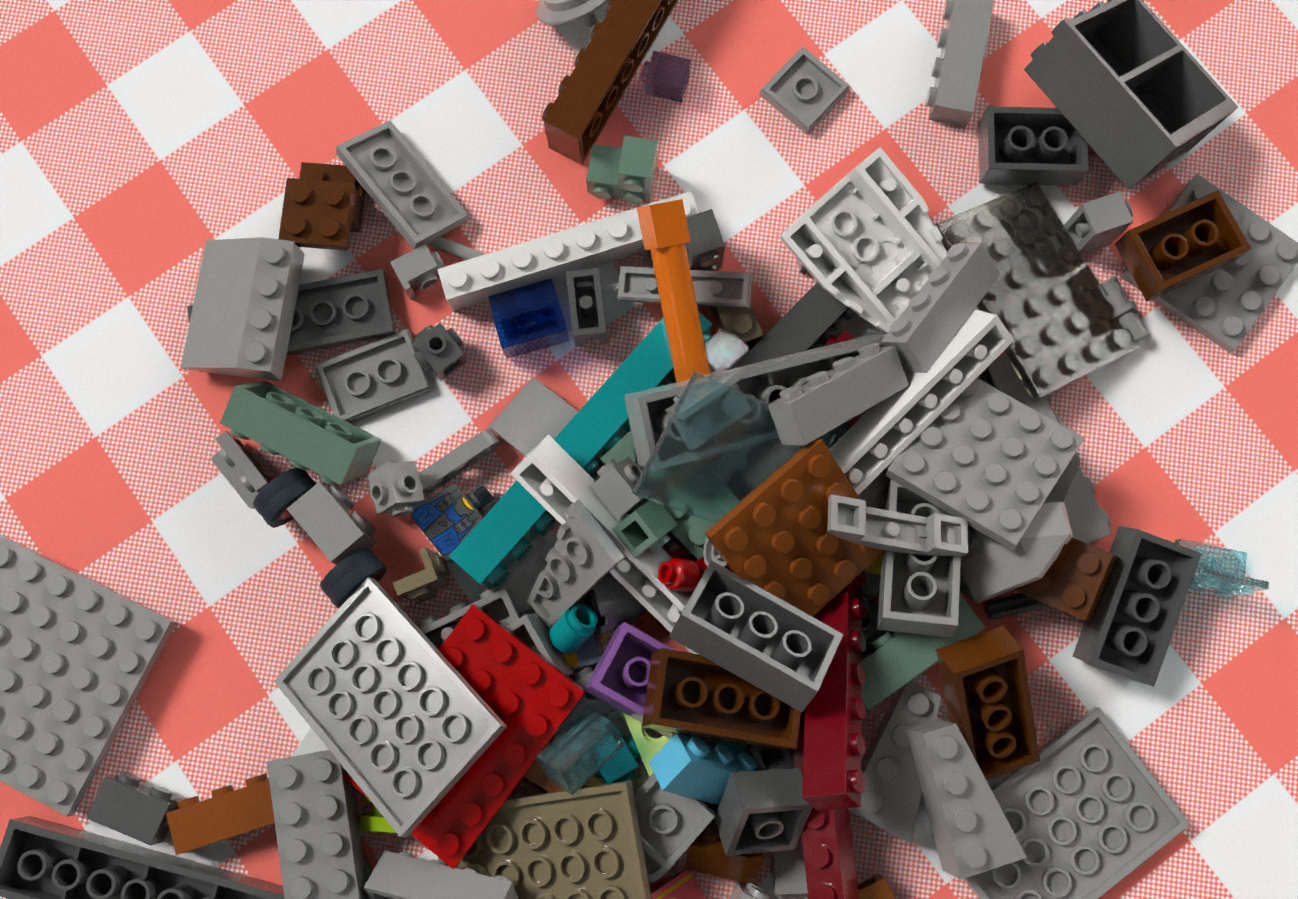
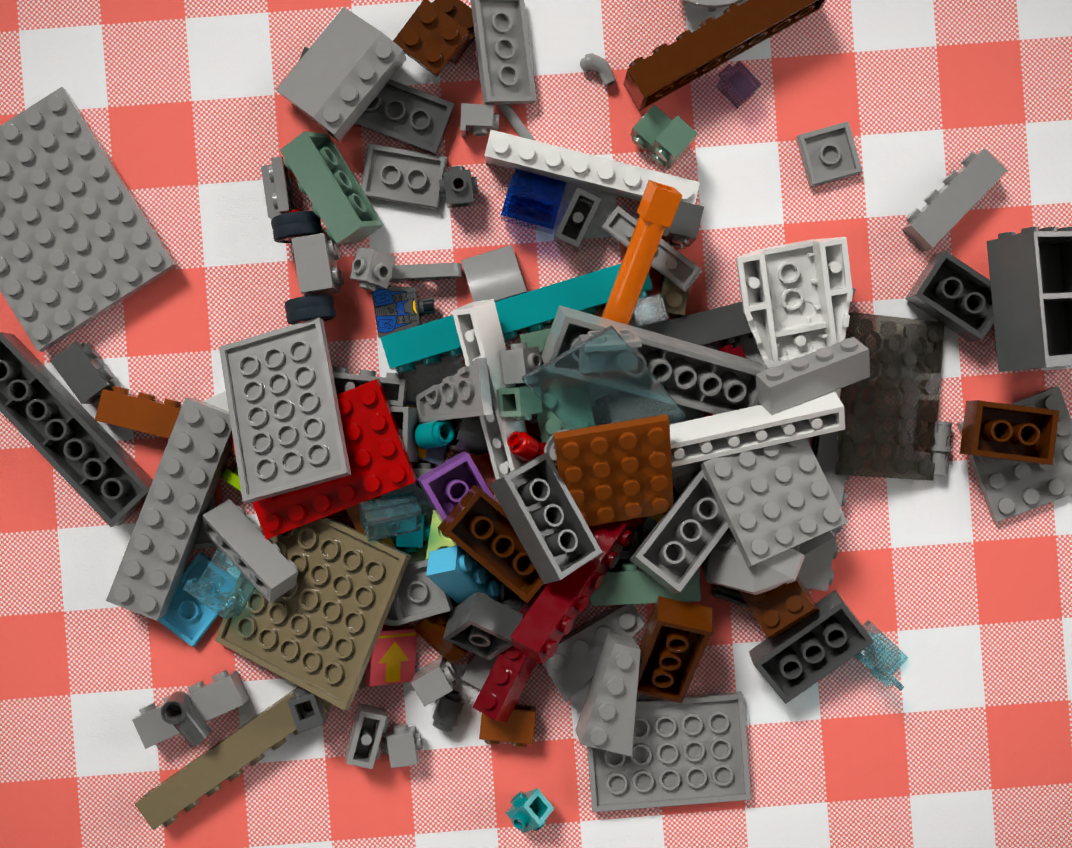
camera: 30 degrees right, 10 degrees up
dark tan bracket [393,547,450,603] -> none
light grey brick [768,343,909,445] -> none
light grey slope [827,494,968,556] -> none
light grey brick [1063,191,1134,256] -> none
none -> light grey arm [580,53,616,87]

